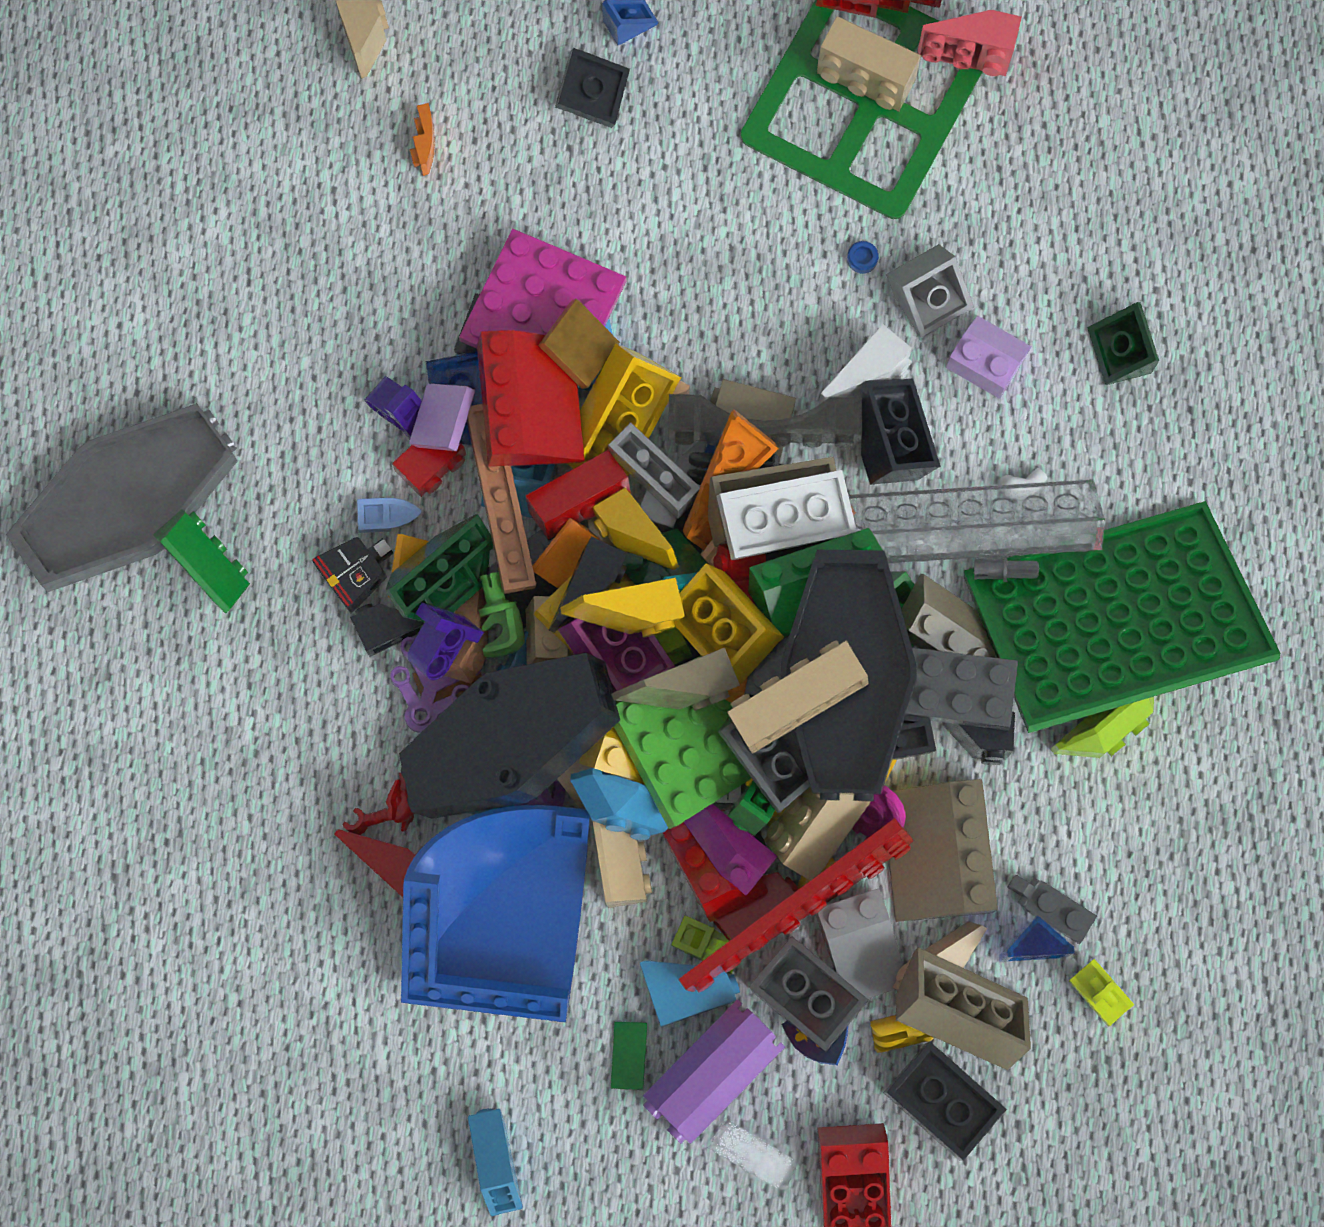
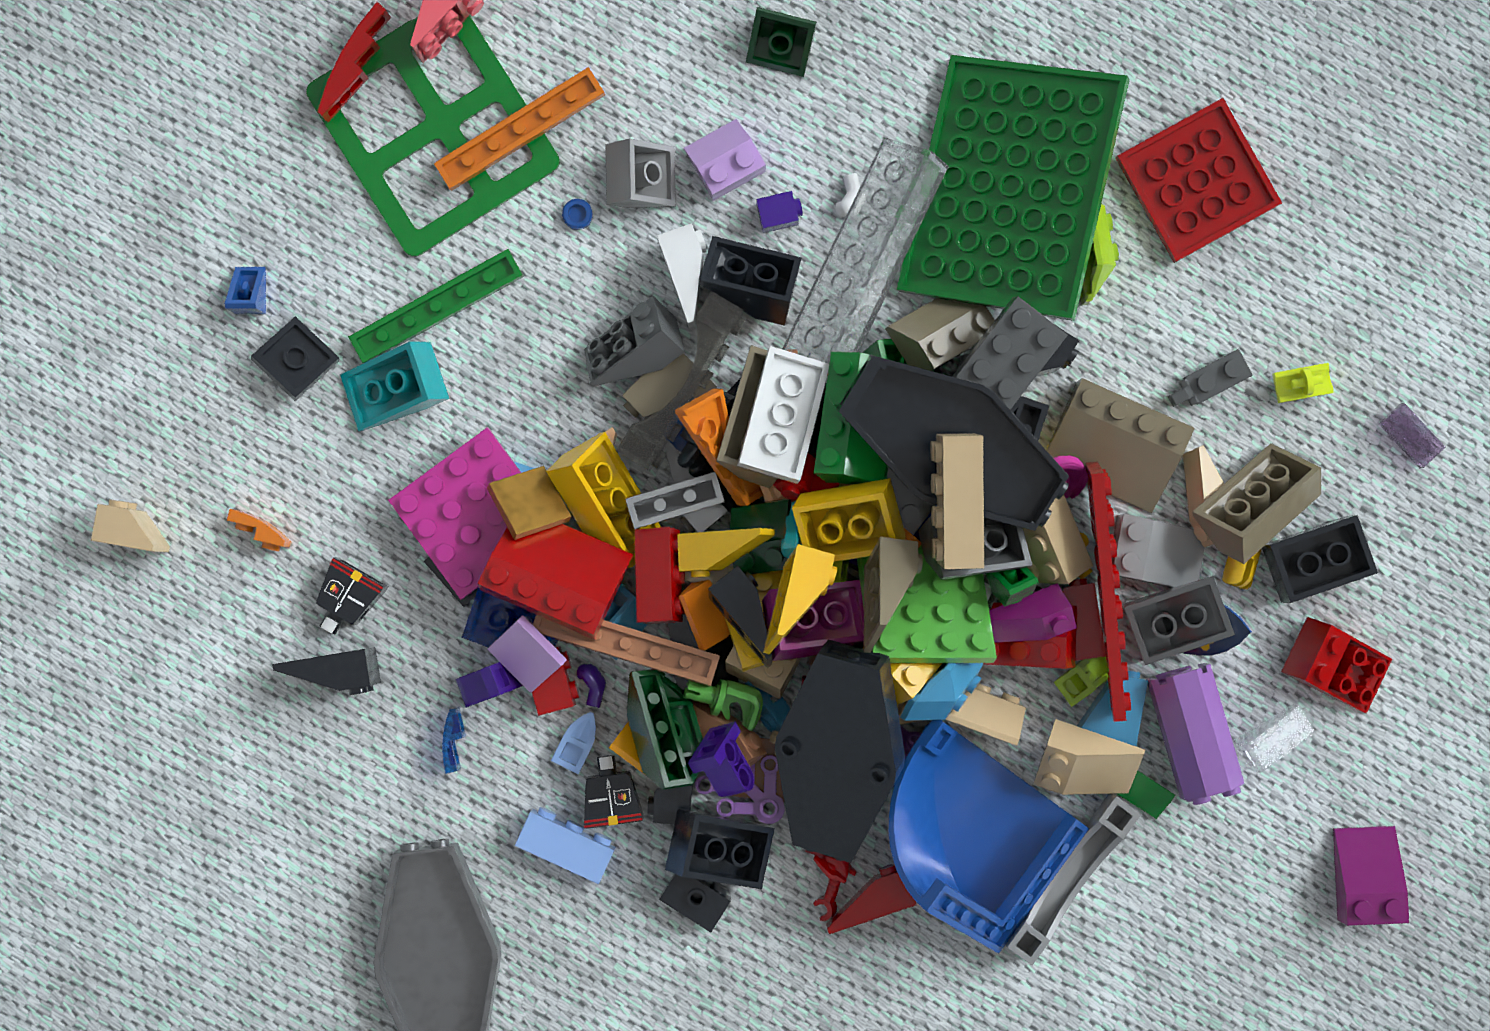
camera: 60 degrees left, 10 degrees up
green slope [153,509,250,614] -> none
dark azure slope [468,1108,523,1216] -> none
tan brick [817,16,921,111] -> none
flat silver axle [974,556,1039,582] -> none
clear blue slope [999,915,1075,962] -> none
none -> black slope [272,647,381,695]
none -> black torso [316,557,389,635]
none -> teal slope [340,342,450,431]
none -> green plate [348,249,524,363]
none -> orange plate [434,67,605,191]
none -> clear blue slope [442,706,466,774]
none -> light blue brick [515,807,616,884]
none -> dark purple arm [576,664,606,708]
none -> dark grey slope [584,296,685,387]
none -> black brick [659,874,731,933]
none -> black brick [665,809,775,889]
none -> dark purple brick [756,191,803,233]
none -> light grey arch [1006,794,1141,966]
none -> tan slope [1033,719,1145,795]
none -> red plate [1115,98,1282,263]
none -> clear purple plate [1379,403,1446,469]

